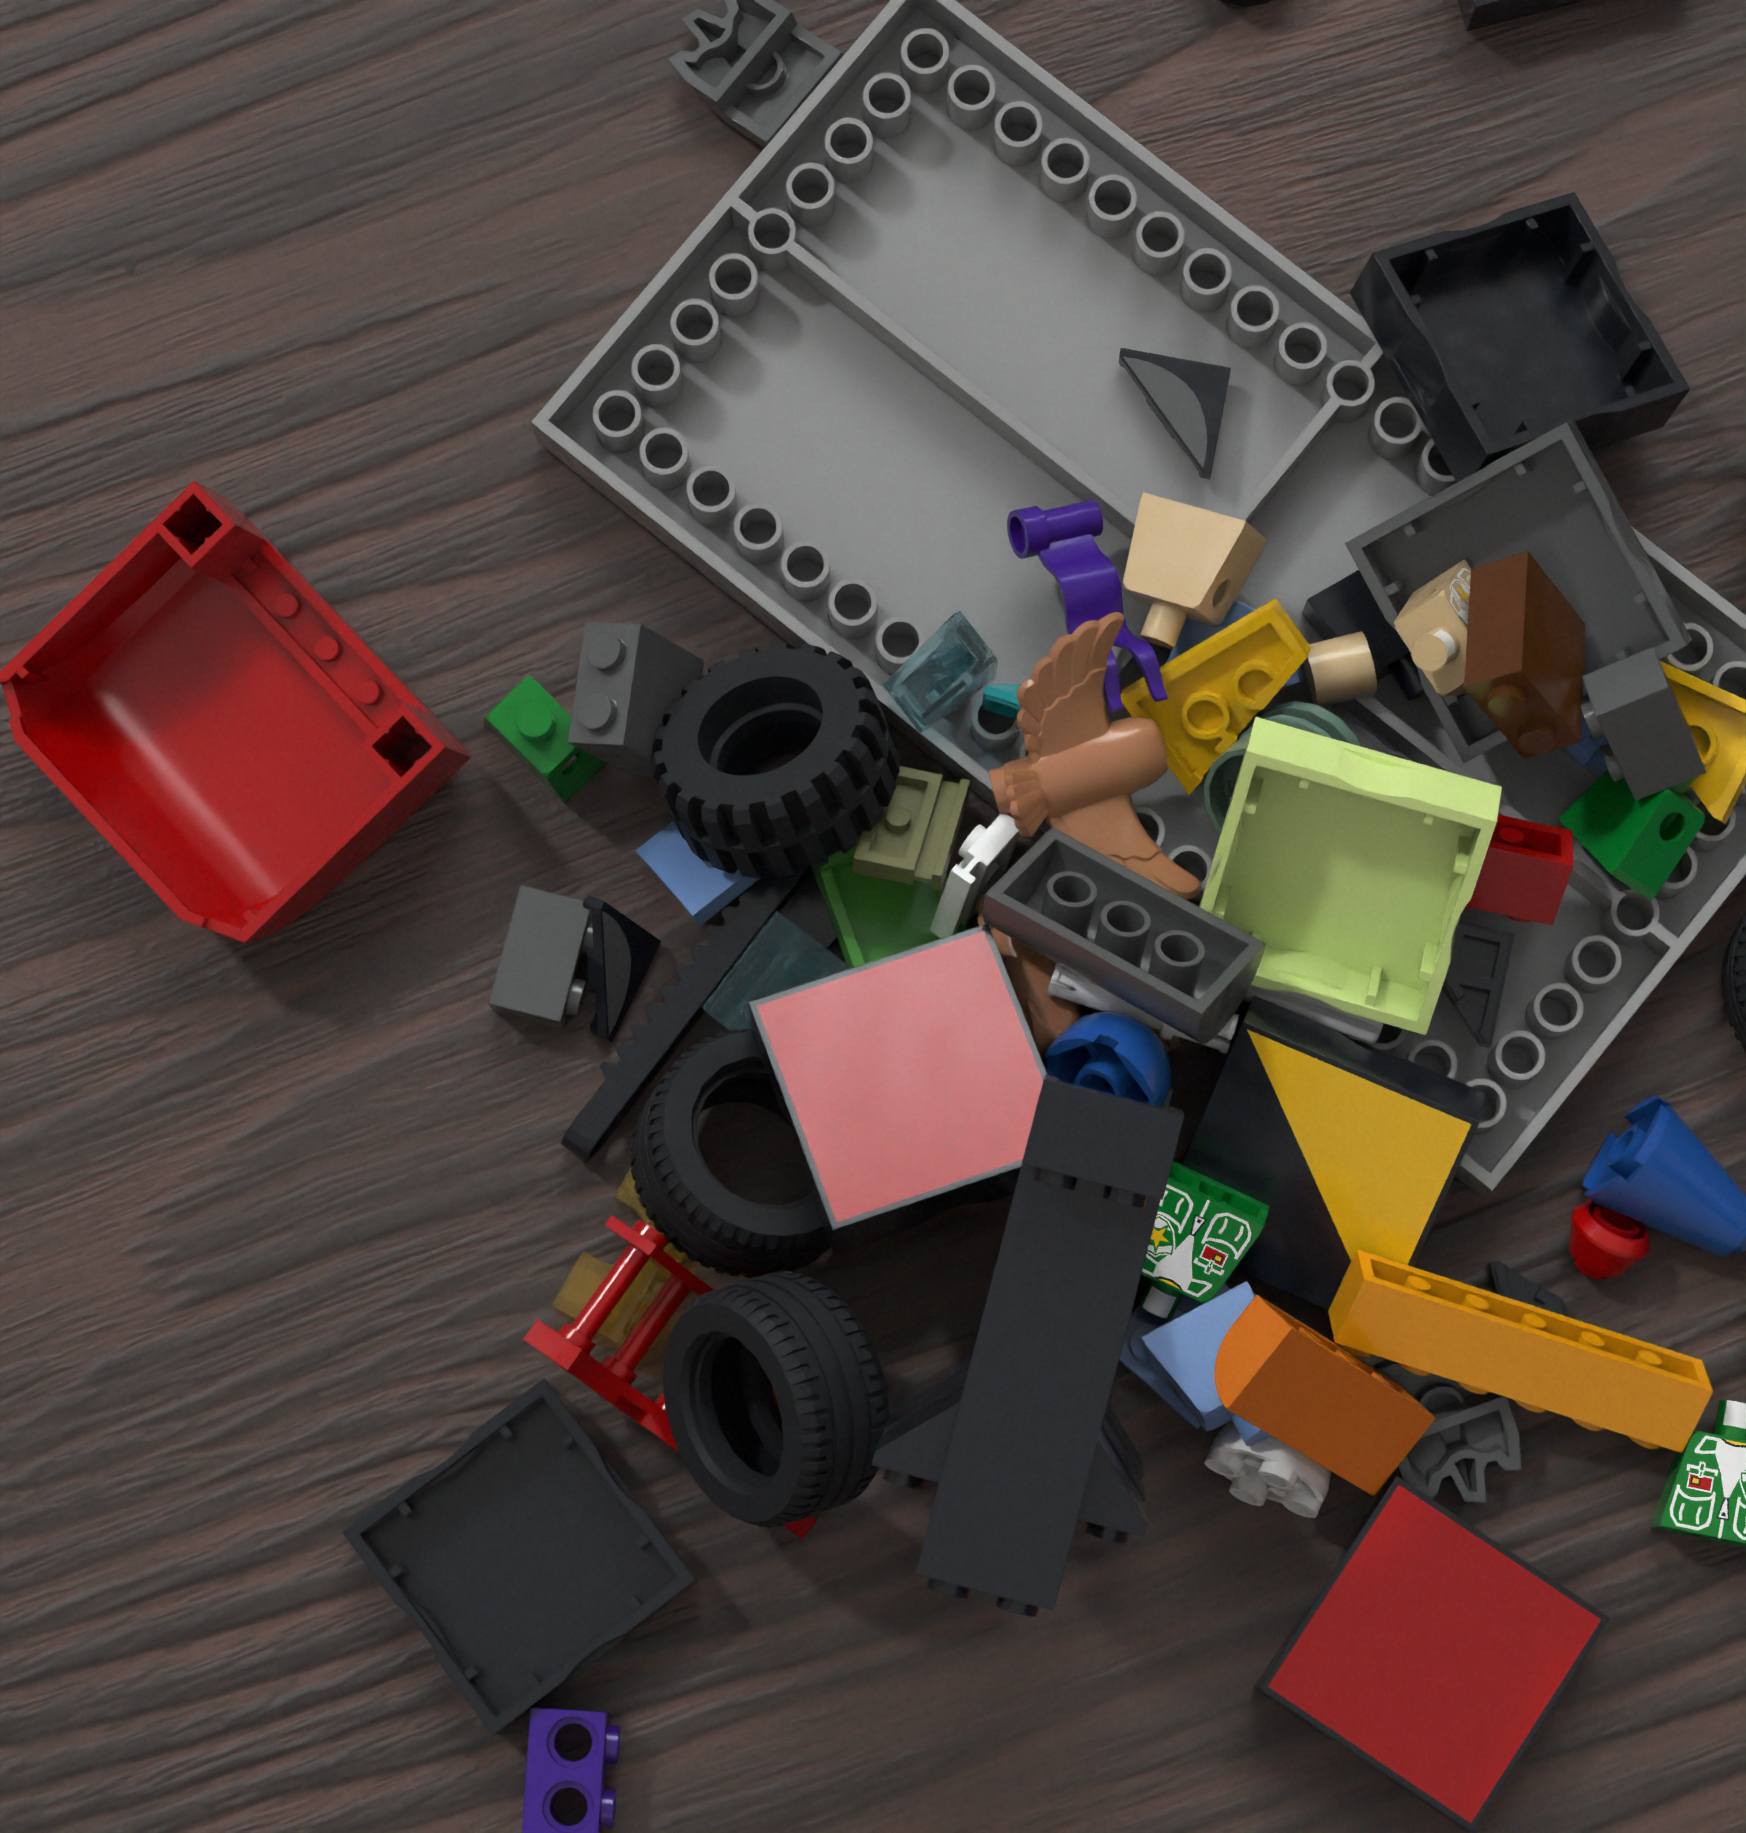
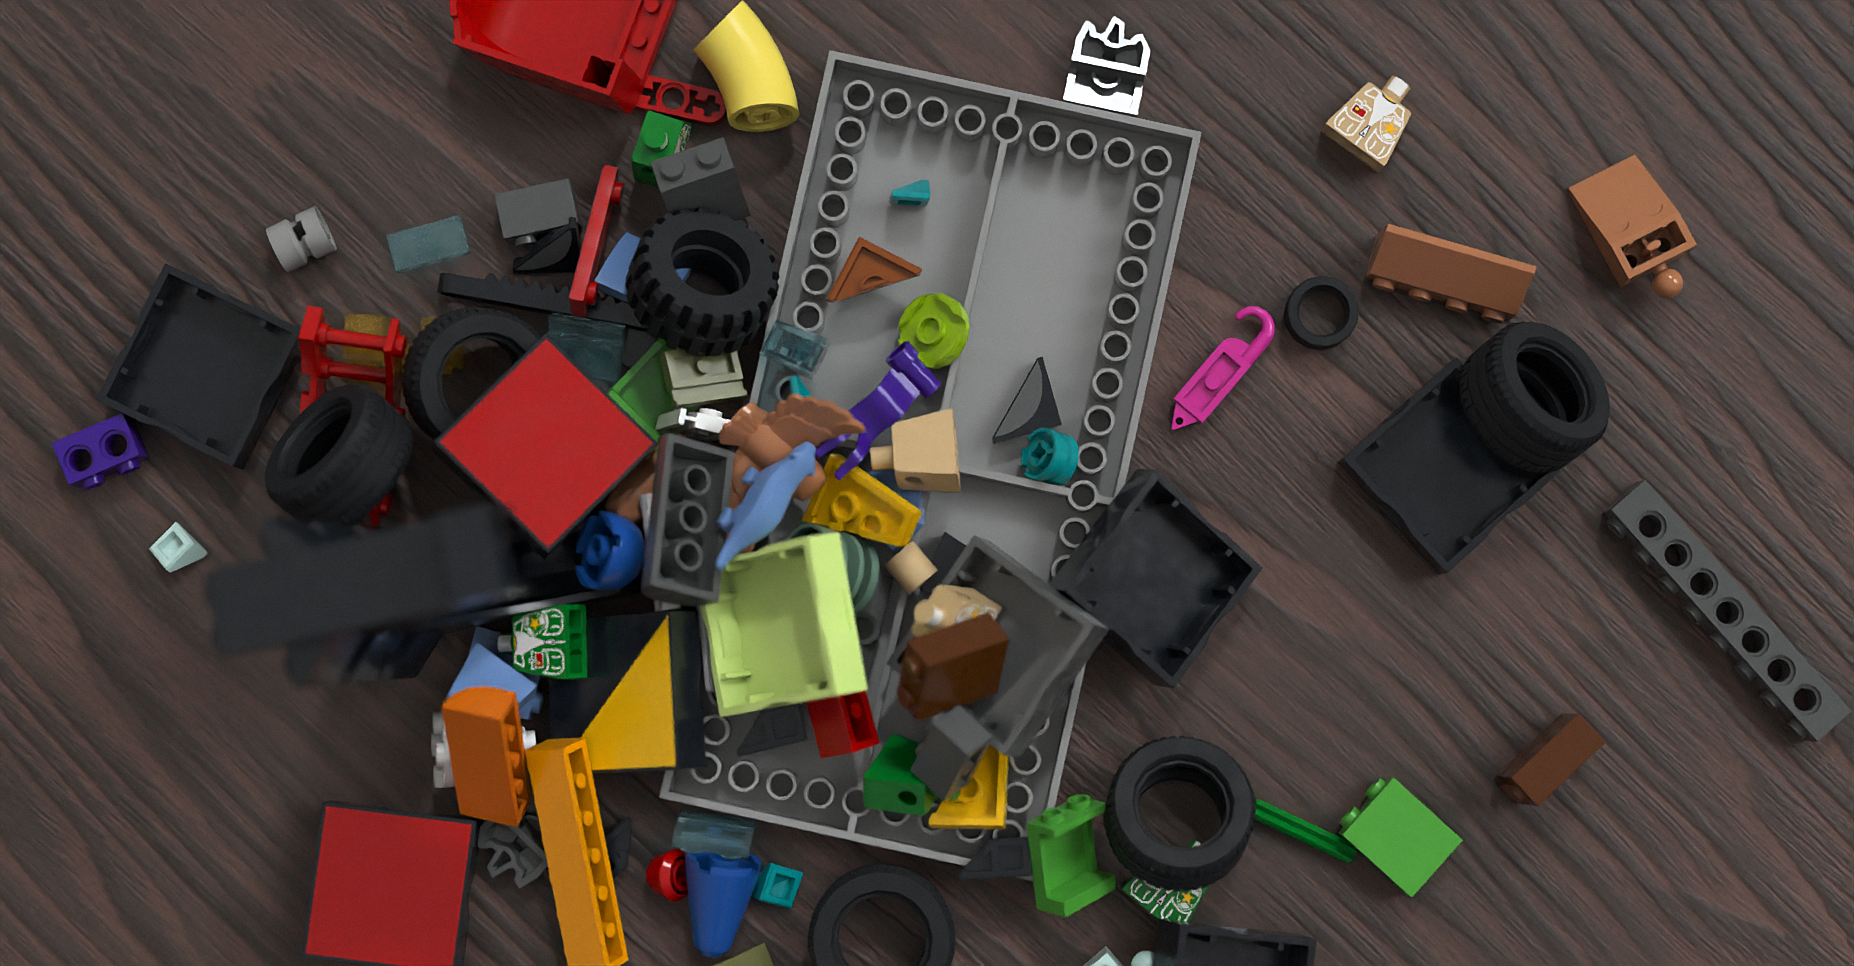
camera: 60 degrees right, 5 degrees up
none -> light aqua slope [149,522,208,573]
none -> light grey wheel [266,206,337,272]
none -> clear light blue plate [386,215,471,273]
none -> red plate [569,165,624,318]
none -> red beam [634,75,727,126]
none -> clear light blue plate [672,810,756,859]
none -> light yellow brick [692,0,800,132]
none -> medium blue animal [715,442,816,570]
none -> teal slope [751,862,803,909]
none -> dark orange tile [826,237,922,303]
none -> teal slope [889,180,930,207]
none -> lime tile [898,293,970,369]
none -> teal wheel [1020,427,1079,486]
none -> dark pink plate [1171,306,1275,431]

